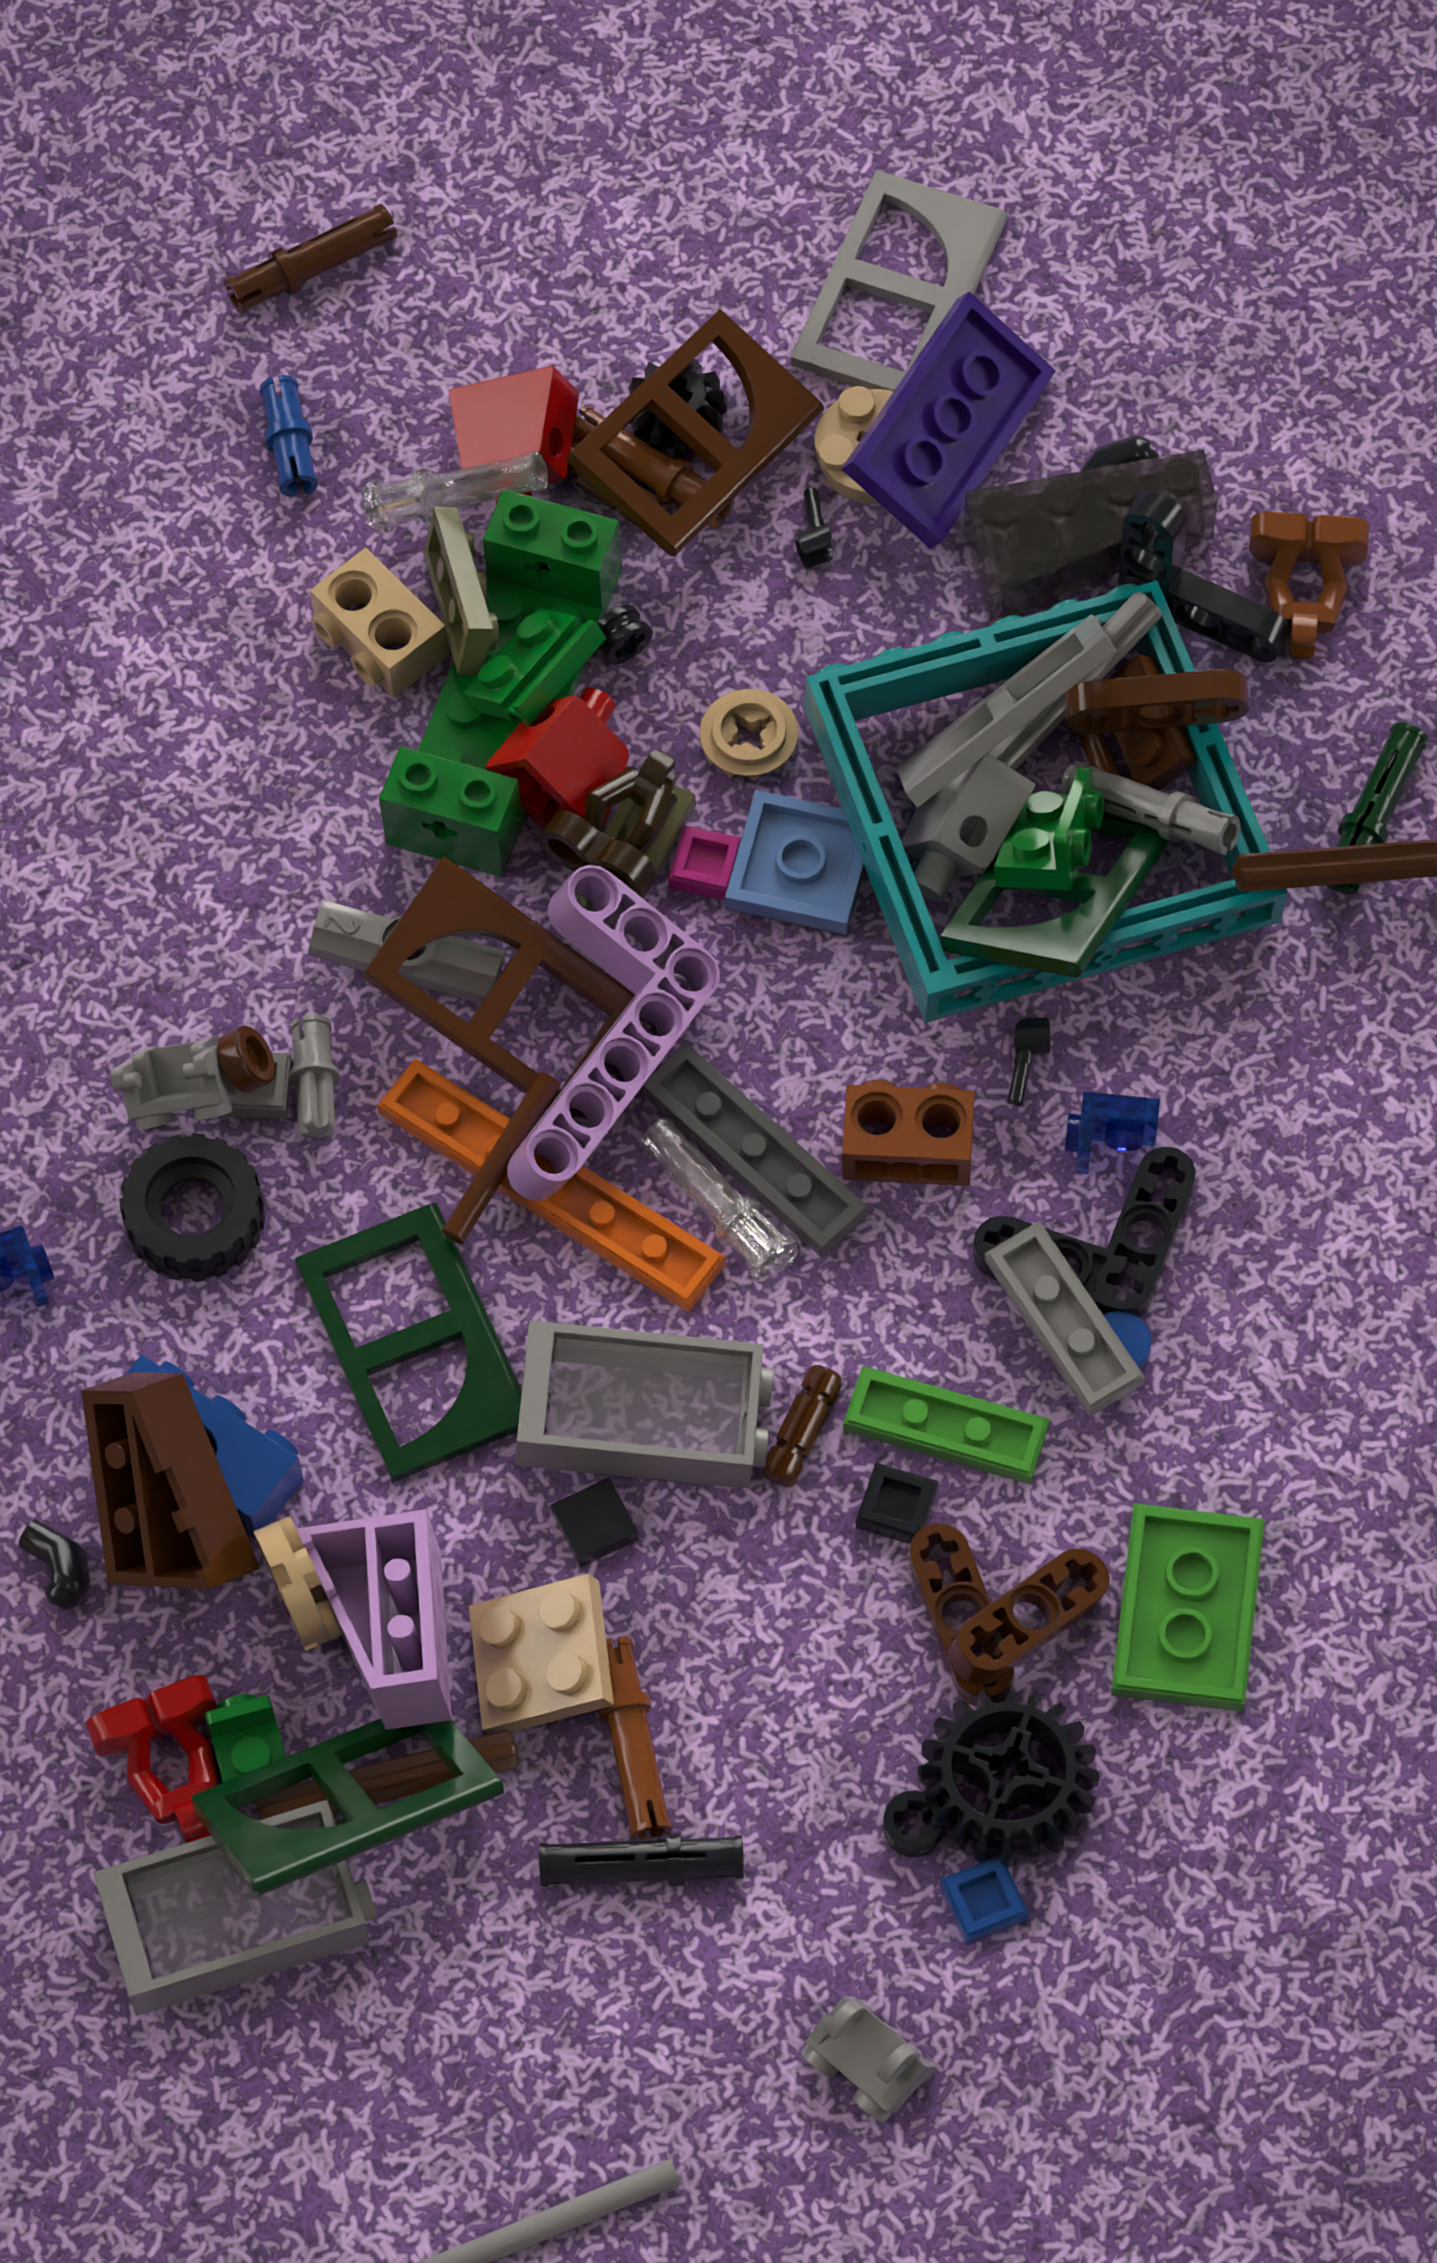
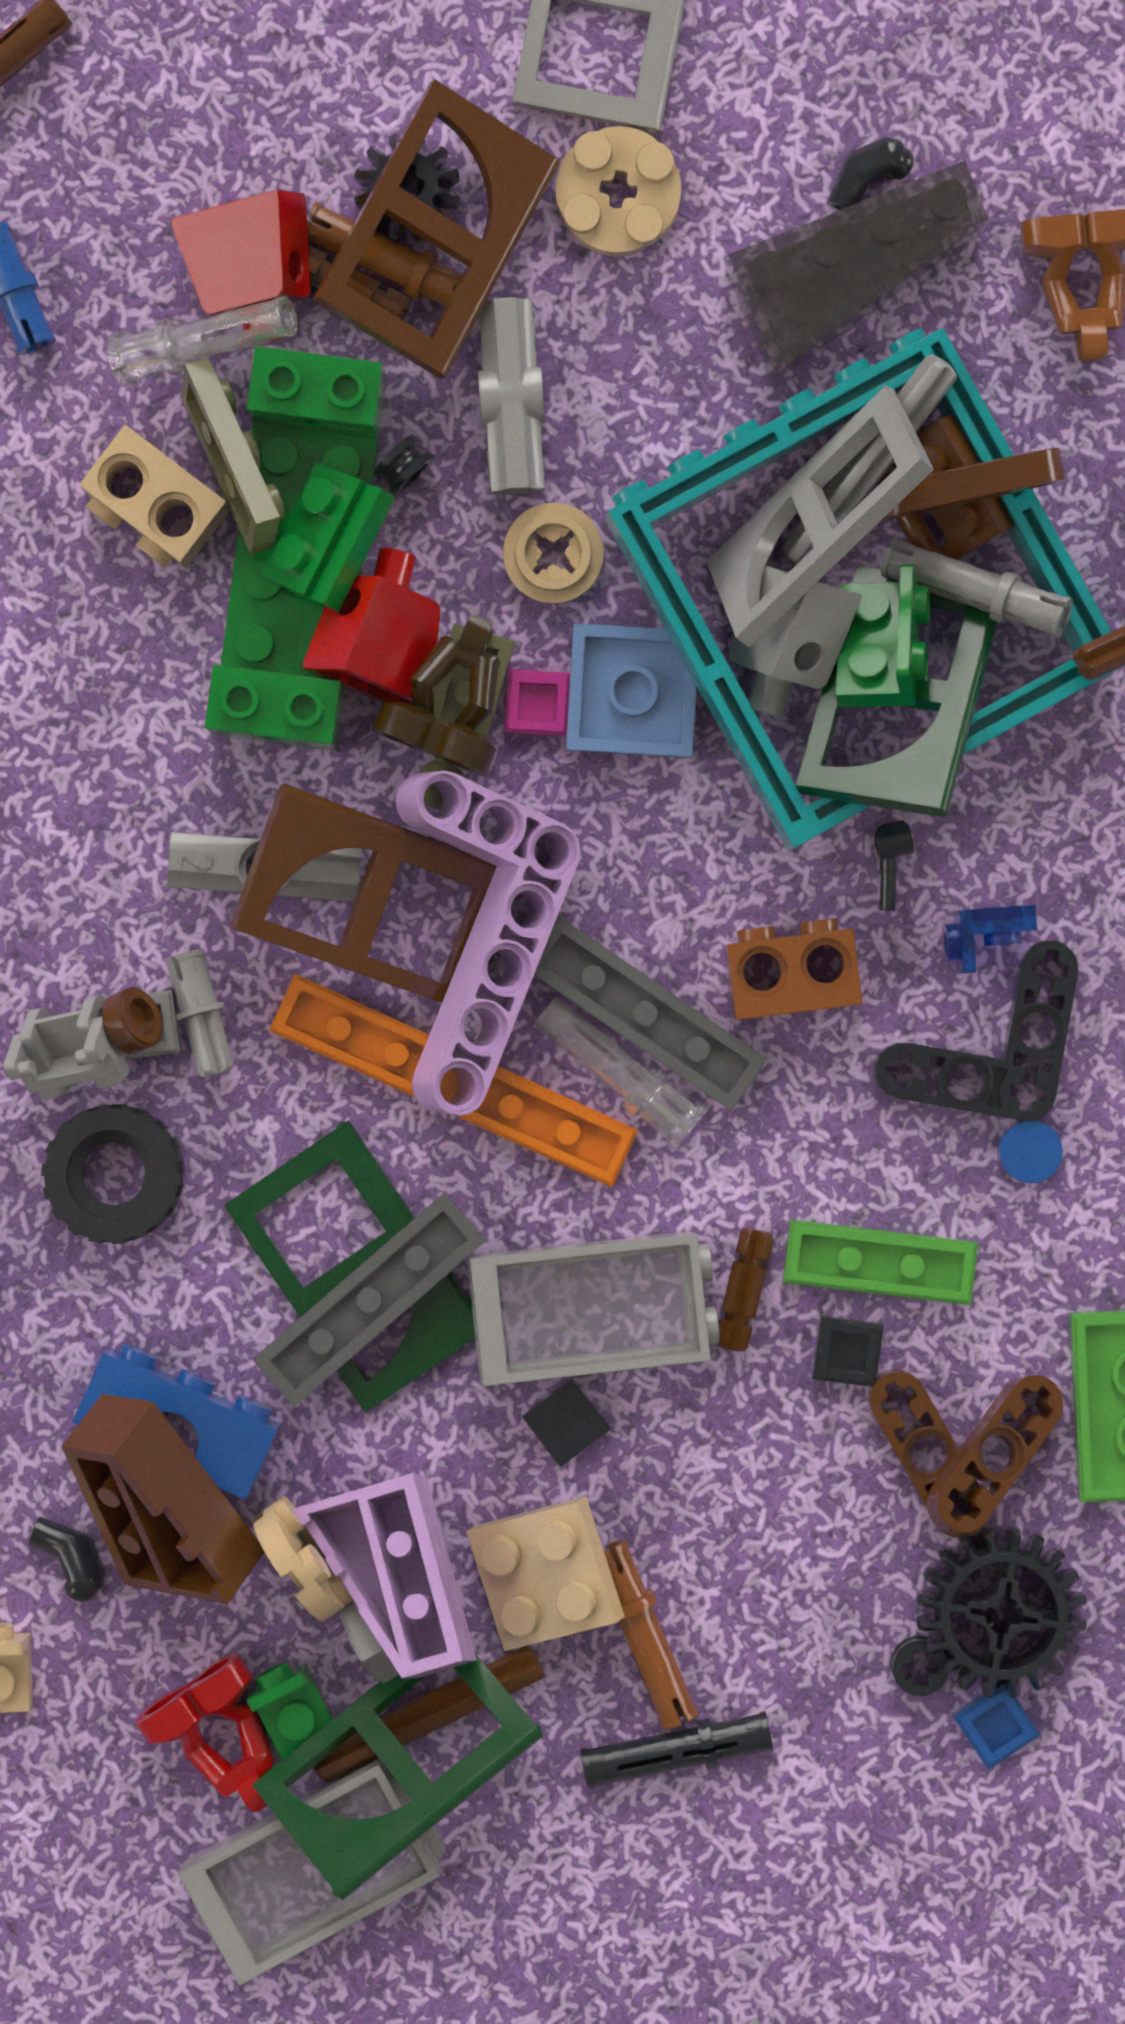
camera: 15 degrees left, 25 degrees up
reddish brown bar [441,1072,561,1244] -> none
black hand [794,488,834,568] -> none
light grey piece [801,1996,937,2123] -> none
dark purple plate [841,292,1056,548] -> none
light grey tile [985,1221,1145,1417] -> none
black beam [1118,490,1291,663] -> none
none -> dark grey plate [252,1192,486,1407]
none -> light grey tile [339,1601,400,1684]
none -> light grey piece [478,297,545,495]

